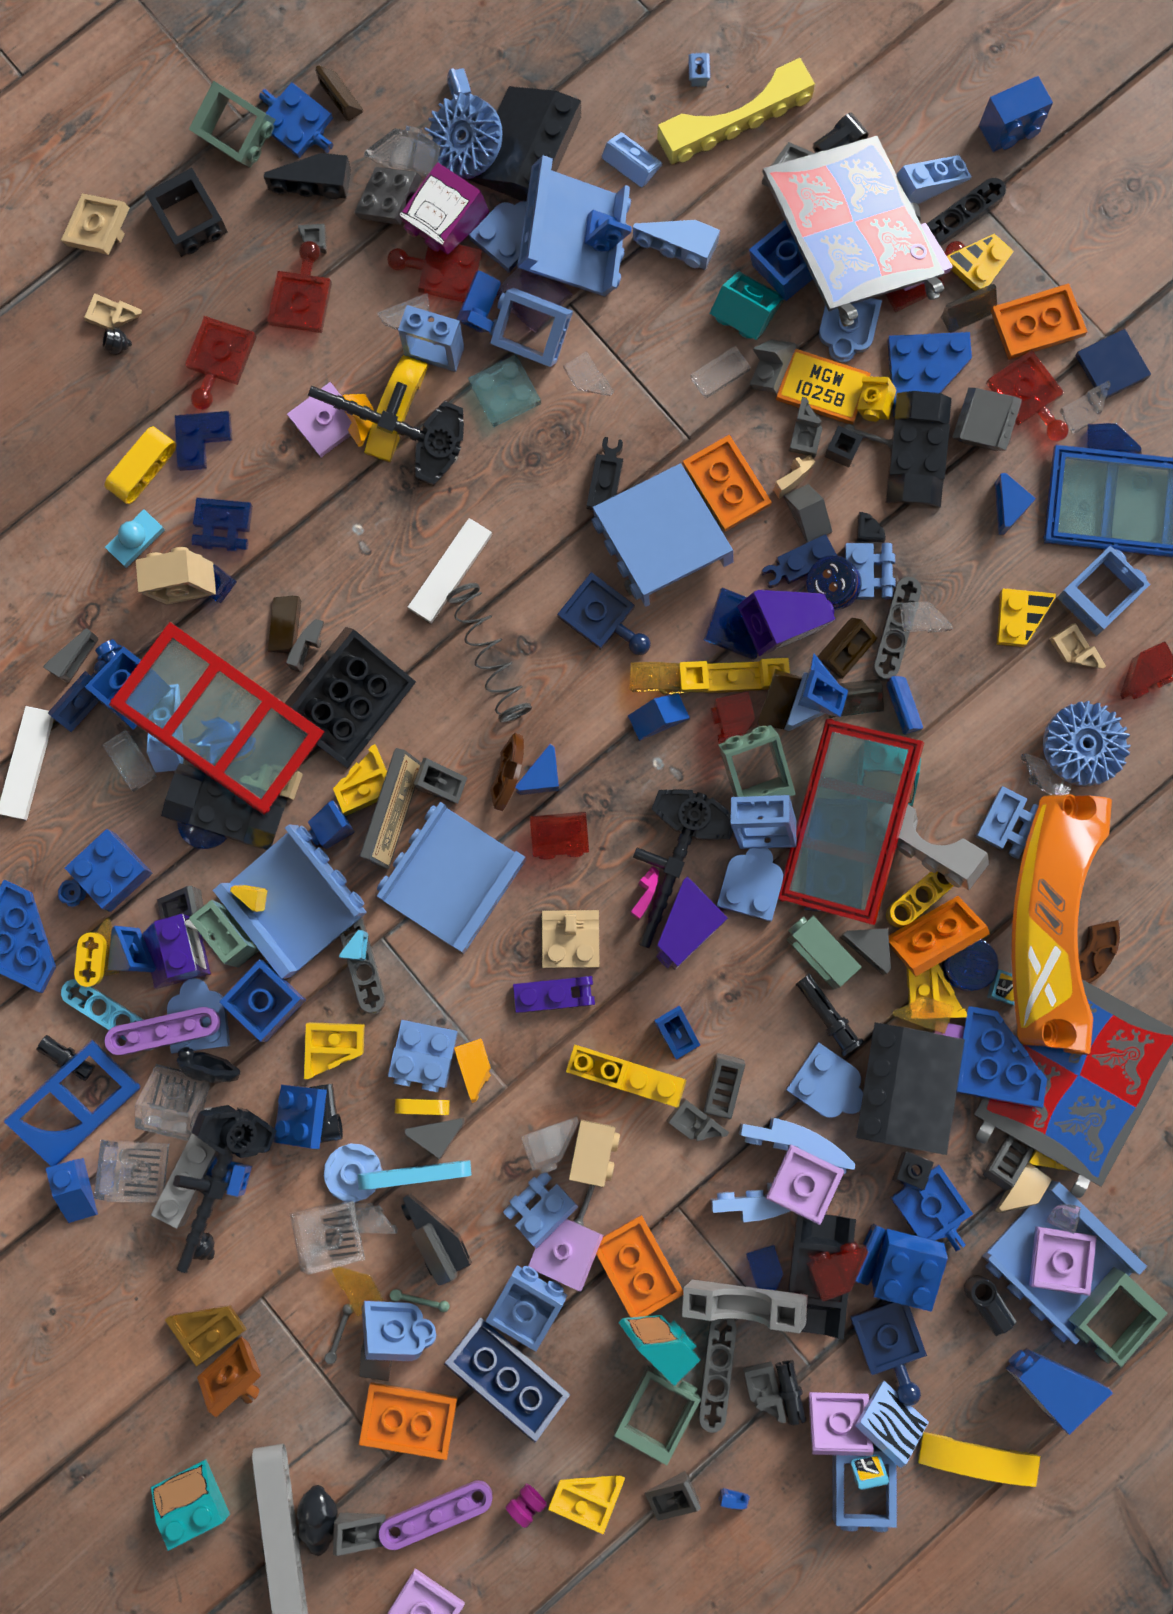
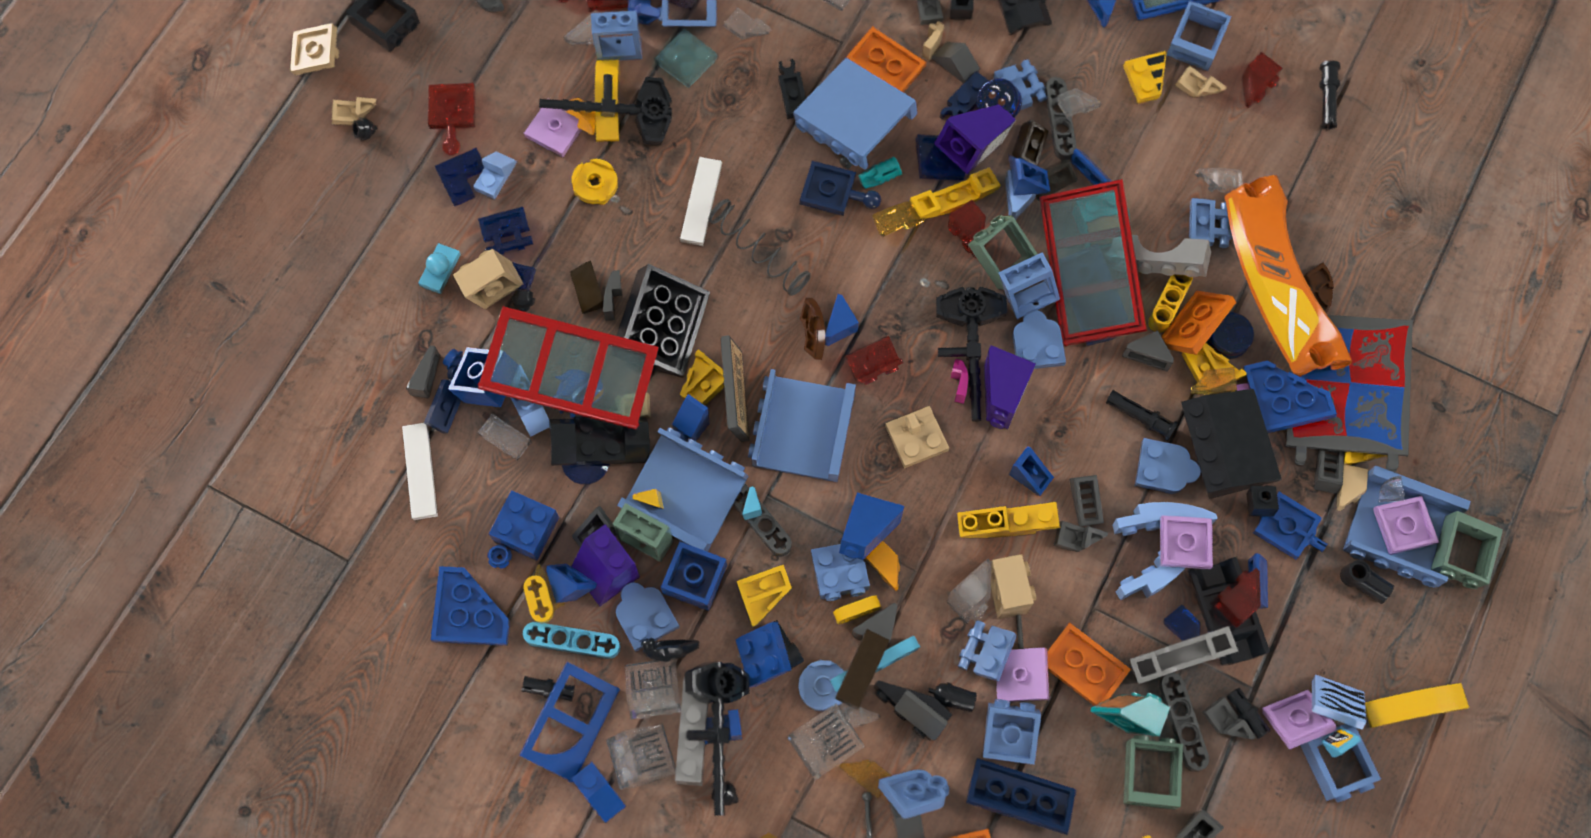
camera: 25 degrees left, 10 degrees down
yellow beam [104,426,177,504] -> none
medium lavender plate [105,1007,221,1055] -> none
clear red plate [268,241,332,333] -> none
sand green hinge [390,1289,450,1313] -> none
dark grey slope [414,758,467,804] -> none
dark purple plate [513,976,595,1013] -> none
blue slope [628,693,690,741] -> none
blue tile [719,1488,750,1509] -> none
dark brown slope [757,669,802,729] -> none
sand green window [786,916,861,990] -> none
dark blue plate [850,1302,927,1406] -> none
black tile [857,512,886,543] -> none
blue brick [872,1229,948,1312] -> none
slope [987,969,1015,1006] -> none
blue slope [1005,1348,1113,1435] -> none
medium blue wheel [1043,701,1131,786] -> none
none -> light blue slope [473,152,517,199]
none -> black plate [511,290,535,312]
none -> yellow plate [571,159,618,205]
none -> dark brown tile [834,629,890,710]
none -> blue slope [839,493,904,560]
none -> teal hinge [858,156,902,189]
none -> black piece [928,682,977,712]

